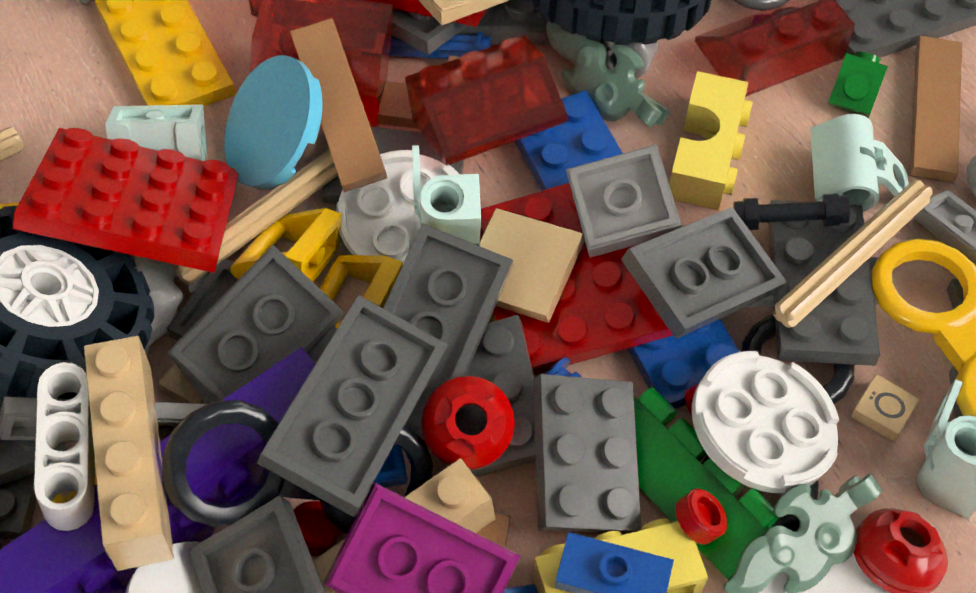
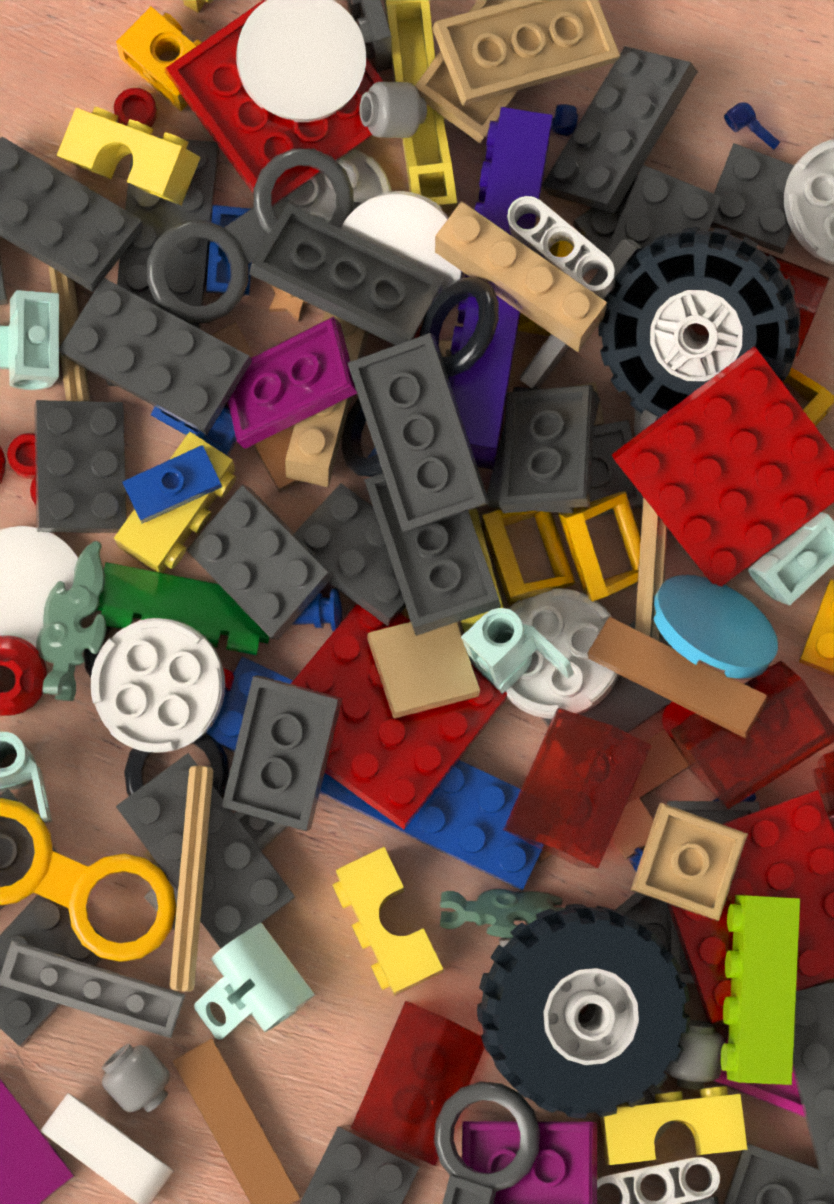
camera: 140 degrees right, 20 degrees up
red piece [421,376,515,470] -> none
light grey tile [566,144,682,258] -> none
red tile [675,489,727,545] -> none
black bar [733,193,850,230] -> none
green bracket [828,51,888,118] -> none
tan tile [851,374,920,442] -> none

